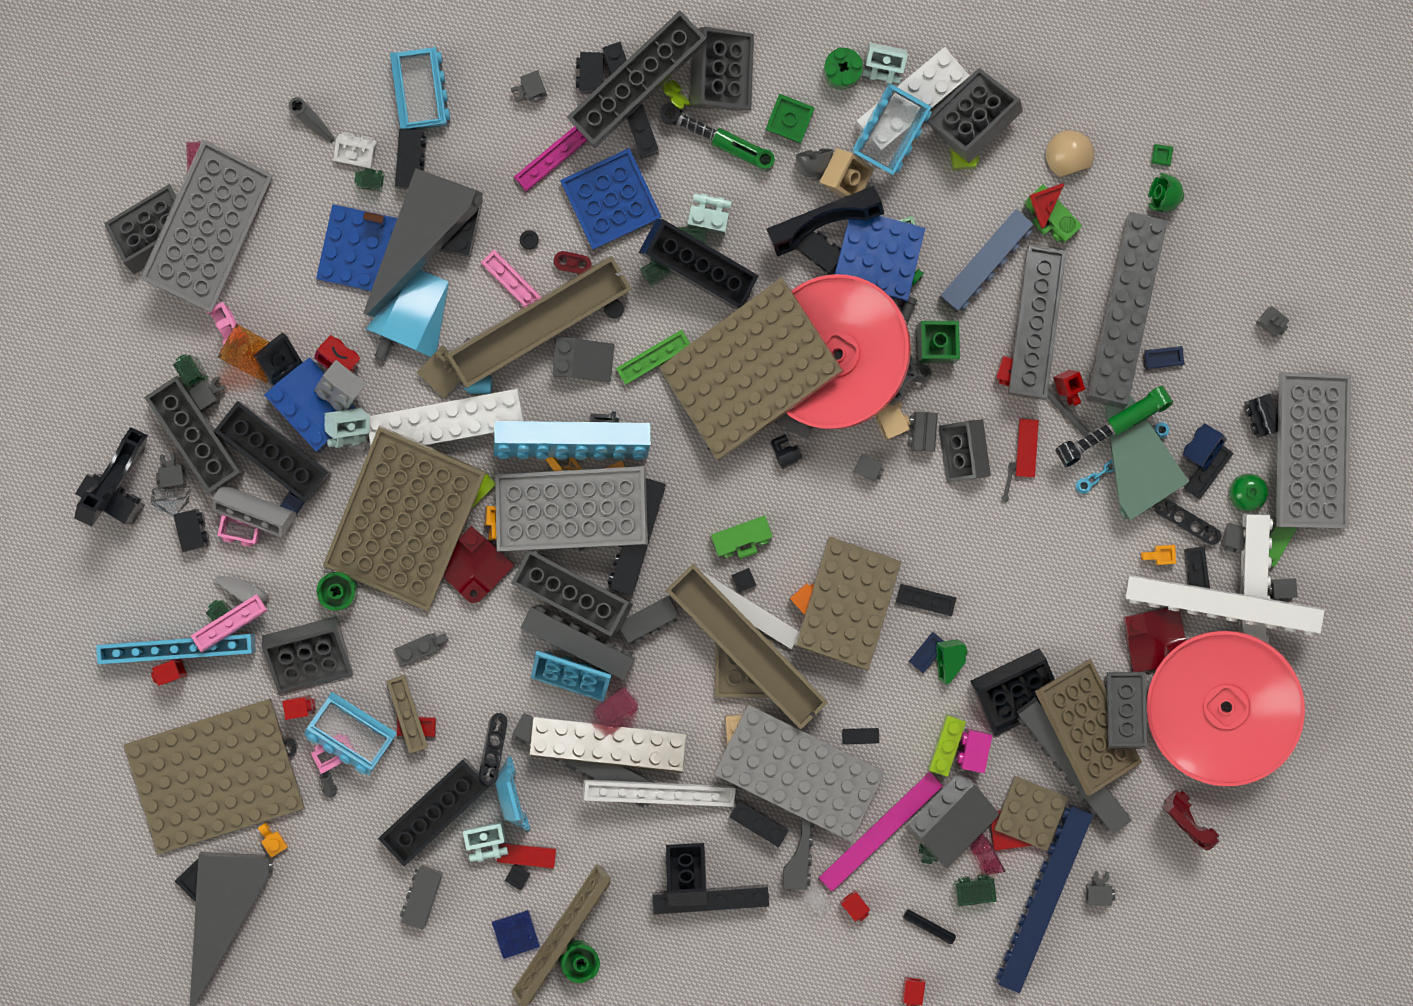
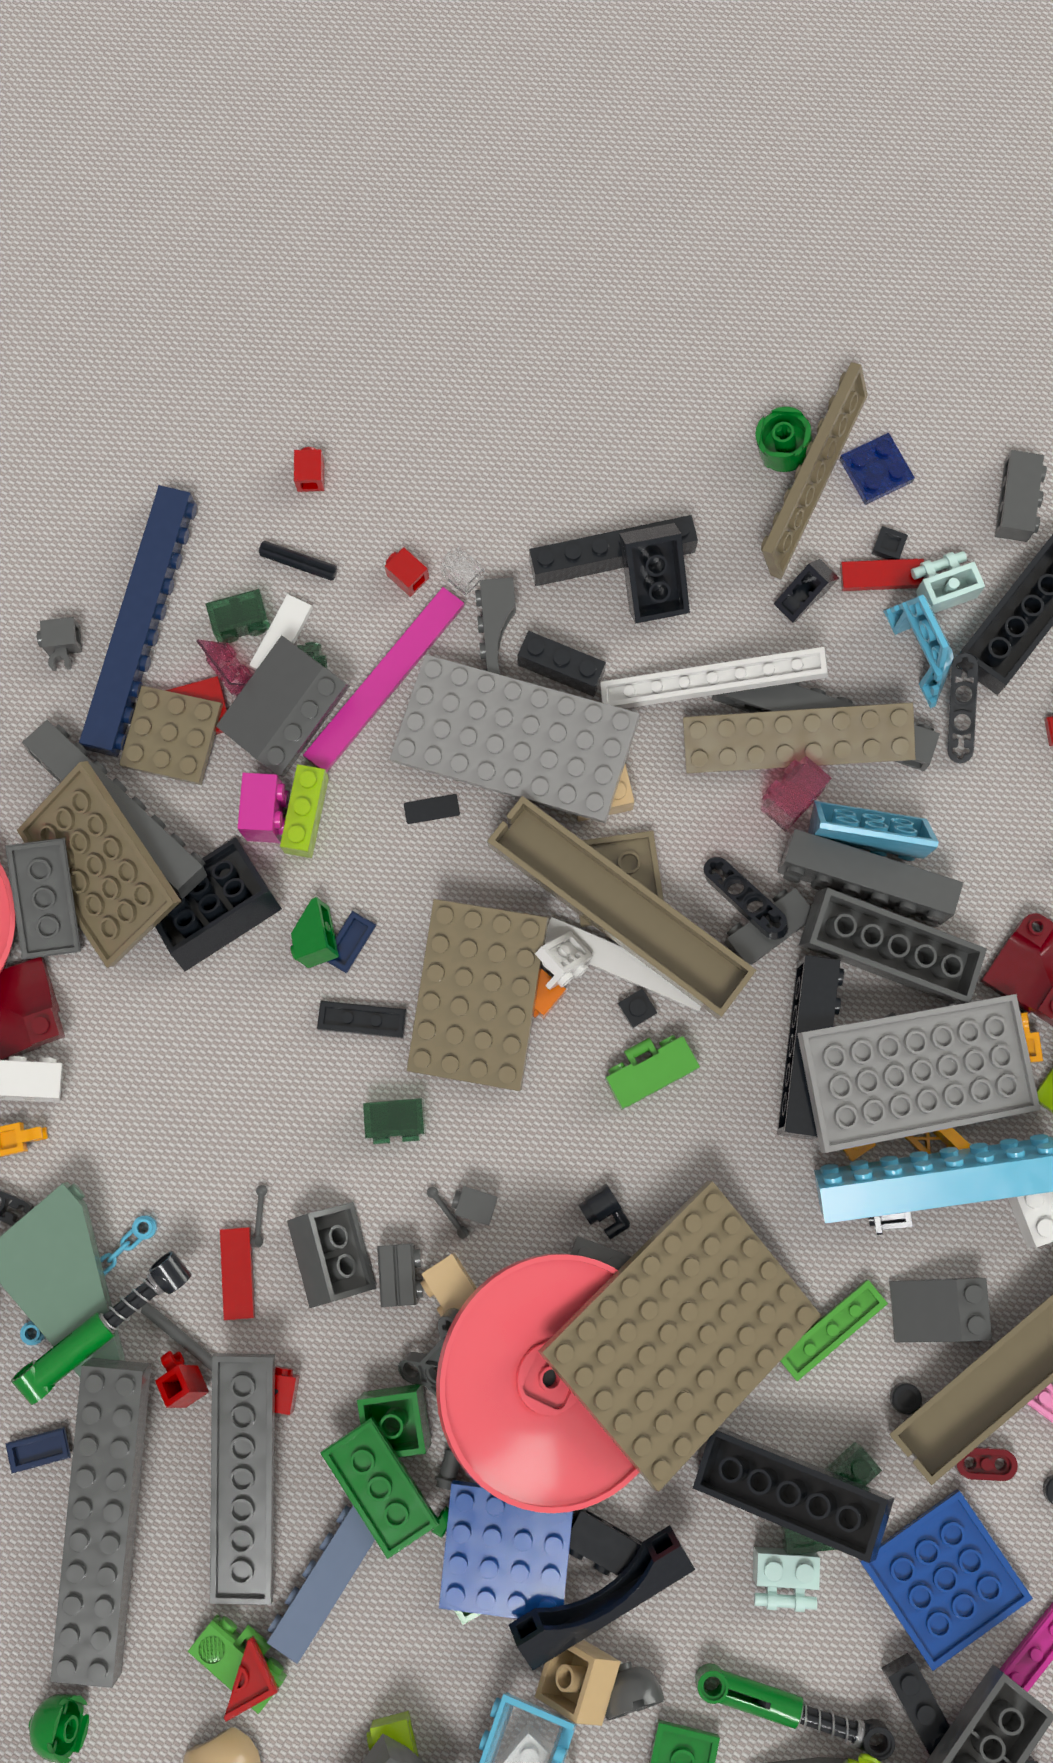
camera: 170 degrees right, 10 degrees down
none -> white tile [249,594,313,671]
none -> green tile [320,1416,440,1559]
none -> clear green brick [363,1098,426,1145]
none -> dark grey hinge [427,1187,469,1239]
none -> white bracket [535,931,593,990]
none -> black beam [703,857,789,940]
none -> black arch [774,559,839,623]

